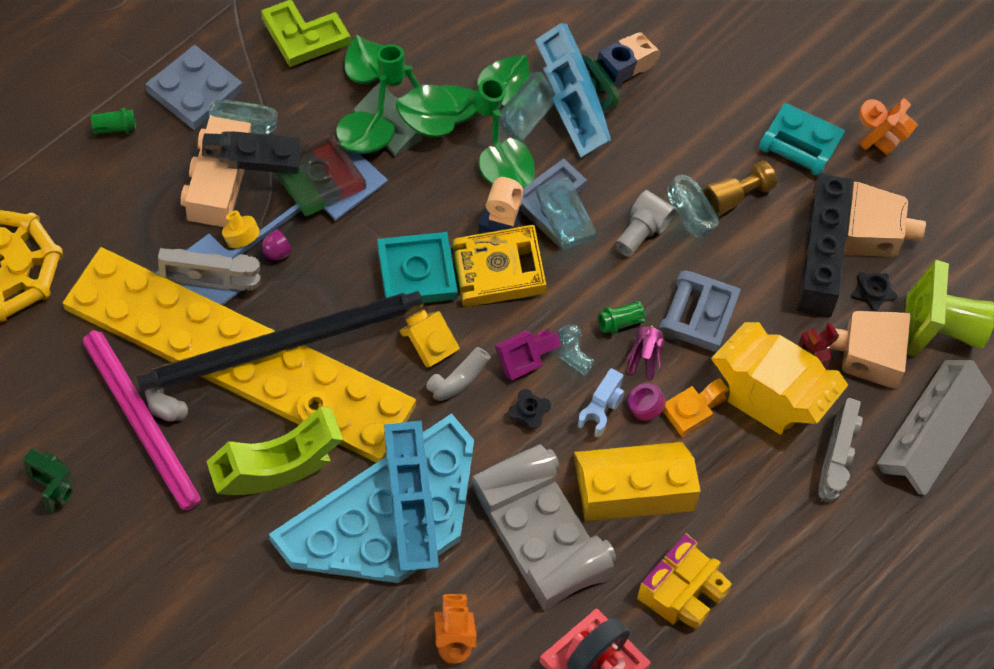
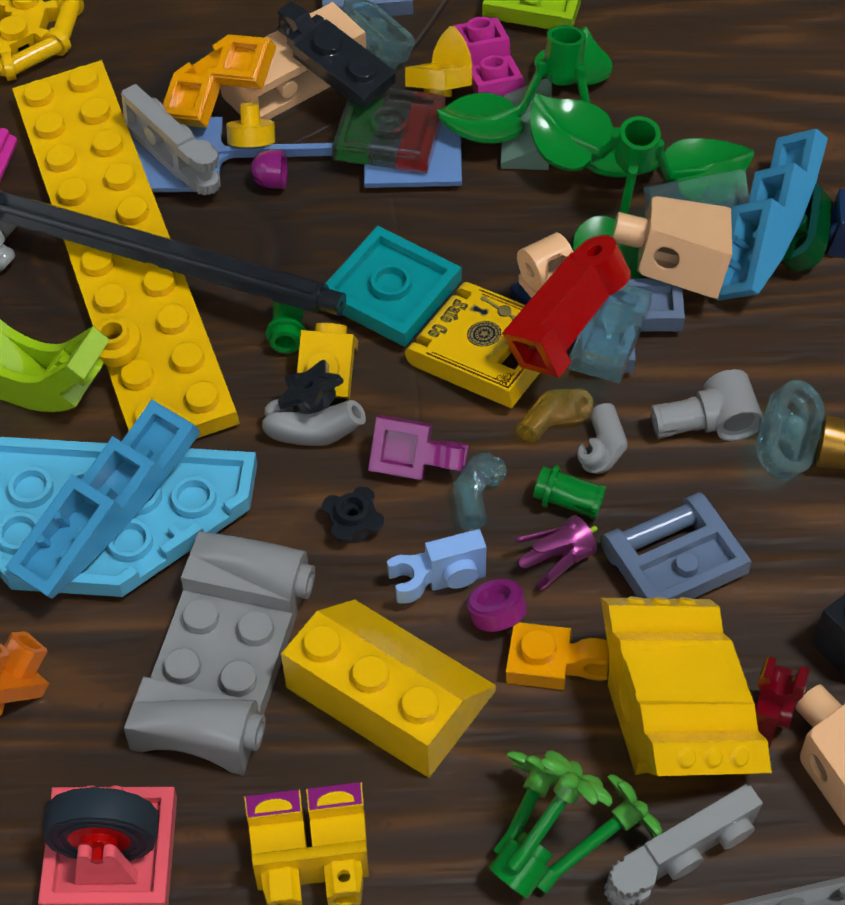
camera: 50 degrees right, 5 degrees down
none -> light orange tile [163,34,277,128]
none -> green pin [265,301,307,354]
none -> black plate [278,360,344,414]
none -> yellow plate [405,26,473,97]
none -> dark pink slope [453,17,524,97]
none -> plant [488,750,662,899]
none -> red leg [502,235,631,378]
none -> clear yellow arm [516,388,594,444]
none -> light grey arm [577,403,628,474]
none -> light nougat torso [611,196,732,299]

